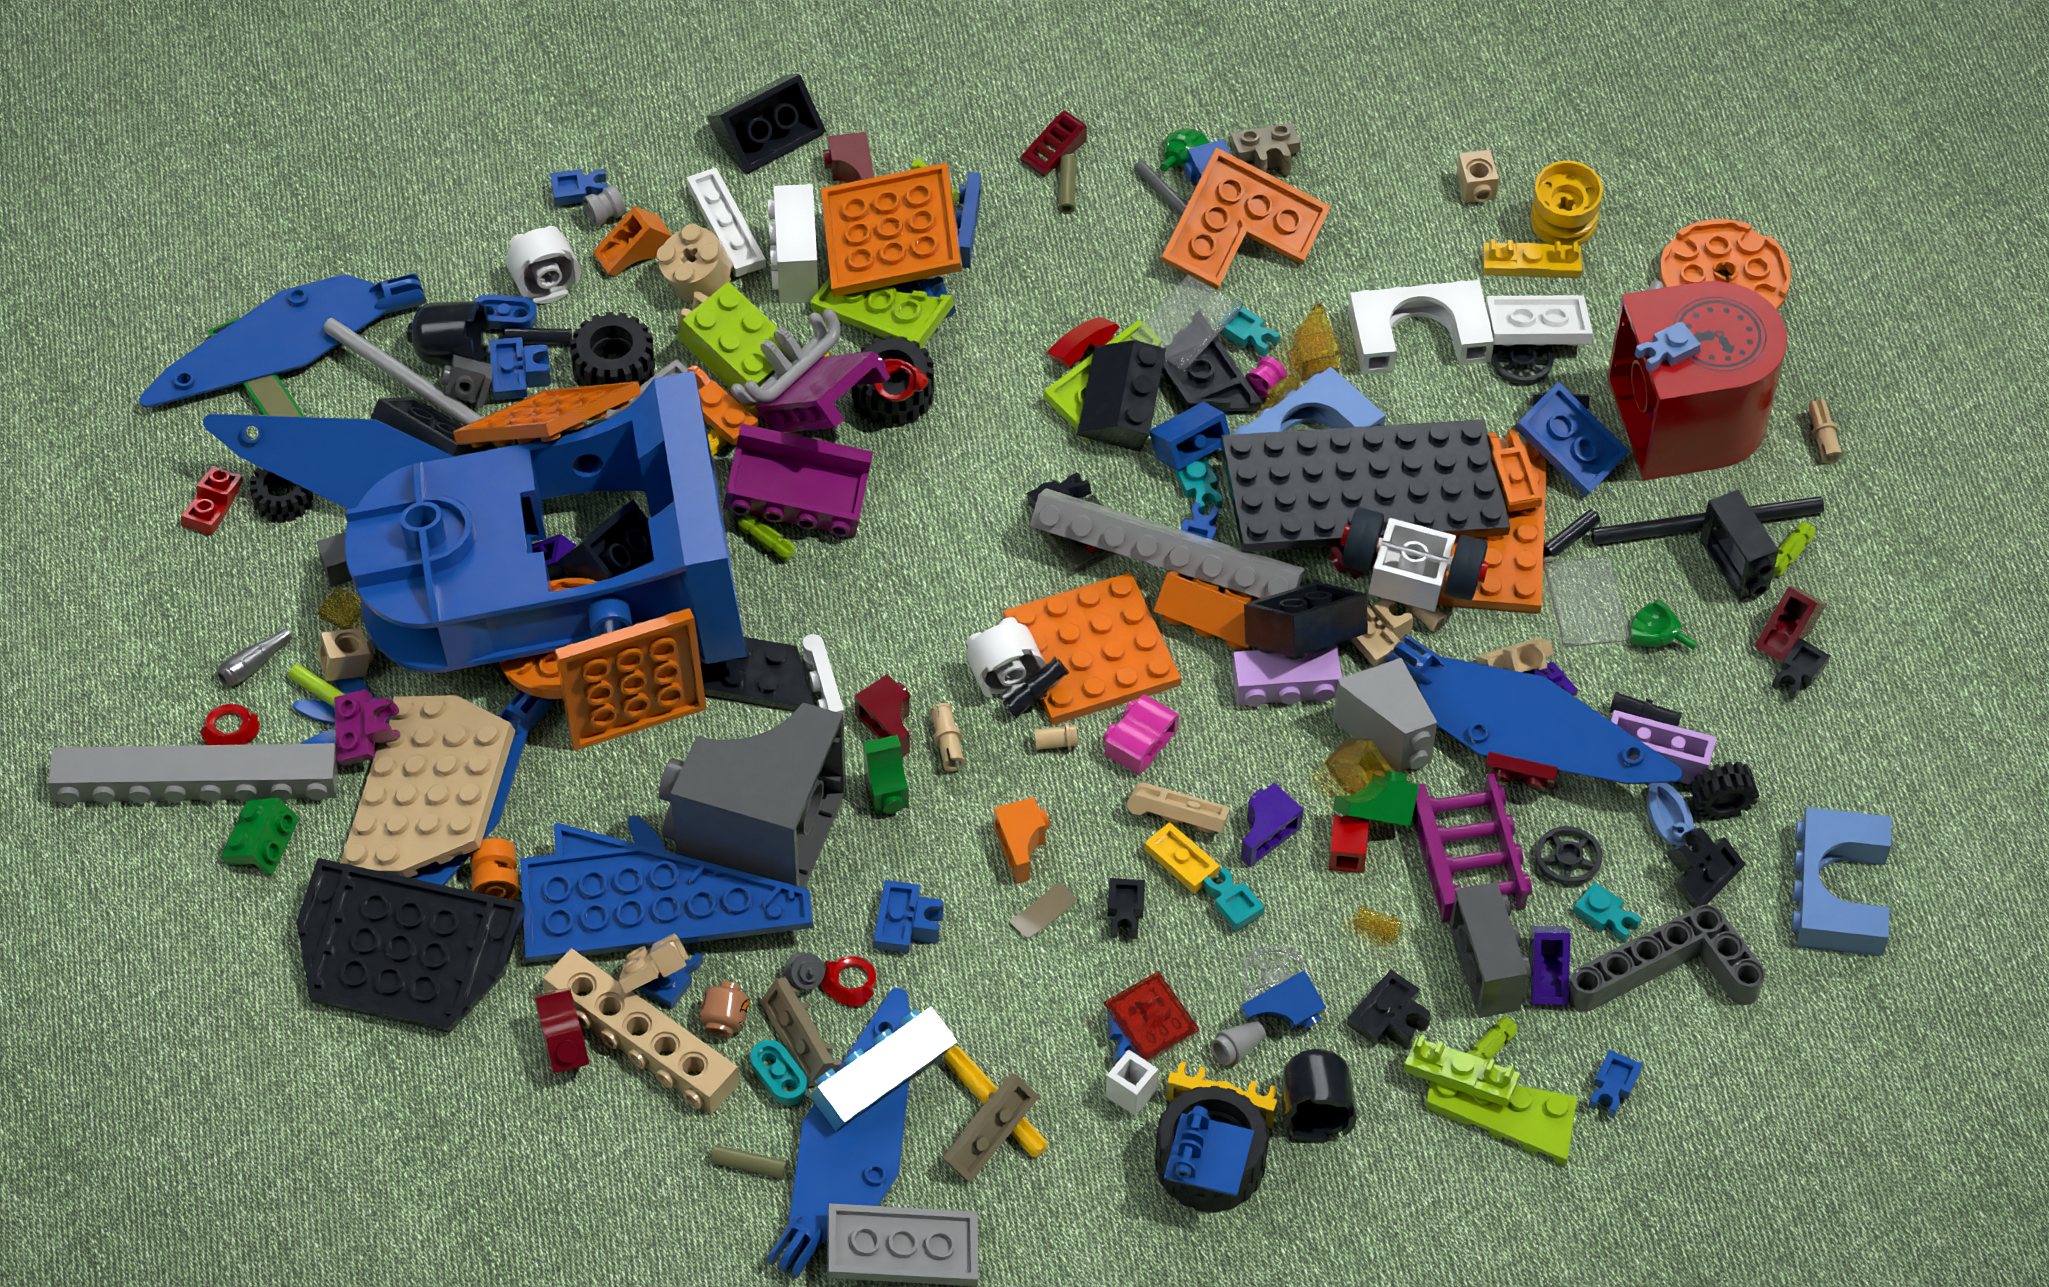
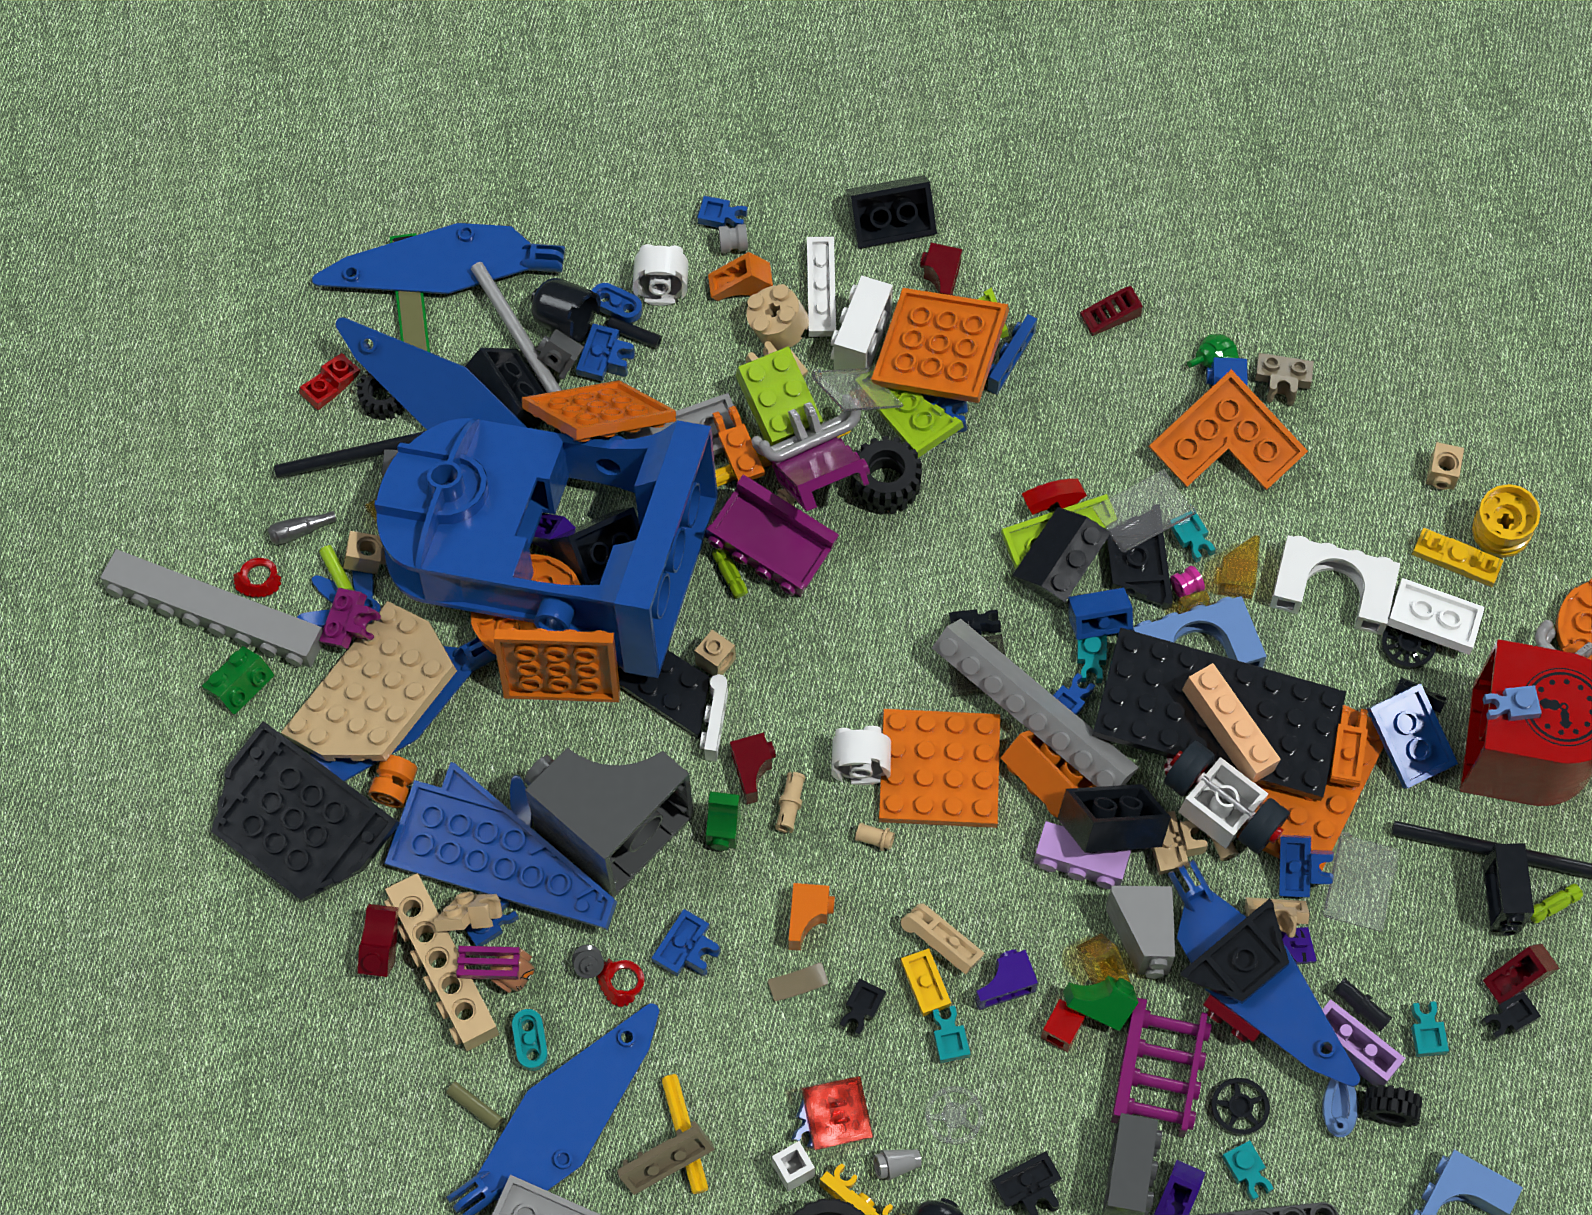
camera: 25 degrees right, 10 degrees up
black tyre [570,312,655,387] -> none
dark tan plate [760,978,842,1087] -> none
brick [809,1006,957,1131] -> none
red piece [875,358,928,402] -> none
black pin [1003,656,1069,718] -> none
olive piece [1058,154,1077,214] -> none
dark pink brick [1103,694,1179,775] -> none
dark grey bar [1134,160,1187,216] -> none
blue arch [1239,970,1326,1031] -> none
clear yellow pin [1354,905,1402,942] -> none
black piece [1543,509,1601,560] -> none
green piece [1630,599,1698,650] -> none
black plate [1667,828,1746,909] -> none
none -> black piece [274,431,425,478]
none -> magenta tile [456,946,521,980]
none -> tan brick [694,630,736,676]
none -> clear piece [812,366,903,411]
none -> black wing [1180,898,1289,1004]
none -> light nougat brick [1182,663,1281,783]
none -> blue plate [1279,835,1334,897]
none -> teal plate [1411,1001,1449,1057]

